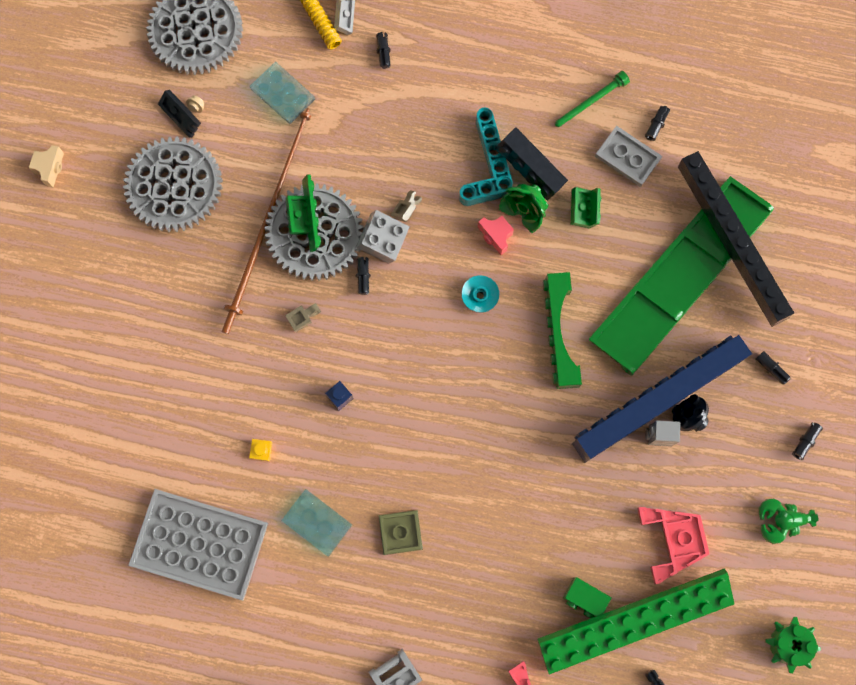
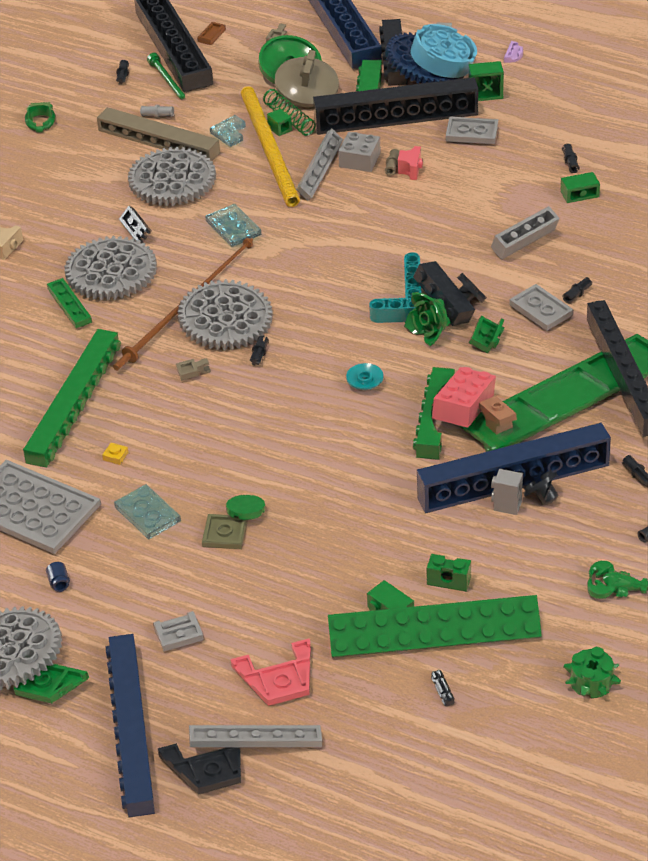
camera: 20 degrees right, 35 degrees down
tan plate [186,95,204,113] -> none
green bracket [286,174,321,252] -> none
dark blue brick [325,381,354,411] -> none
light grey brick [356,210,410,263] -> none
black axle [376,32,391,69] -> none
dark tan plate [391,190,422,222] -> none
coral brick [478,216,514,255] -> none
green piece [555,71,630,127] -> none
coral wing [637,507,709,585] -> none
none -> green brick [23,329,121,468]
none -> dark blue brick [46,562,70,592]
none -> green plate [47,278,92,328]
none -> green tile [226,495,266,520]
none -> green brick [426,554,471,592]
none -> coral brick [432,367,496,428]
none -> black plate [457,273,487,303]
none -> nougat brick [479,396,517,434]
none -> light grey brick [491,206,560,260]

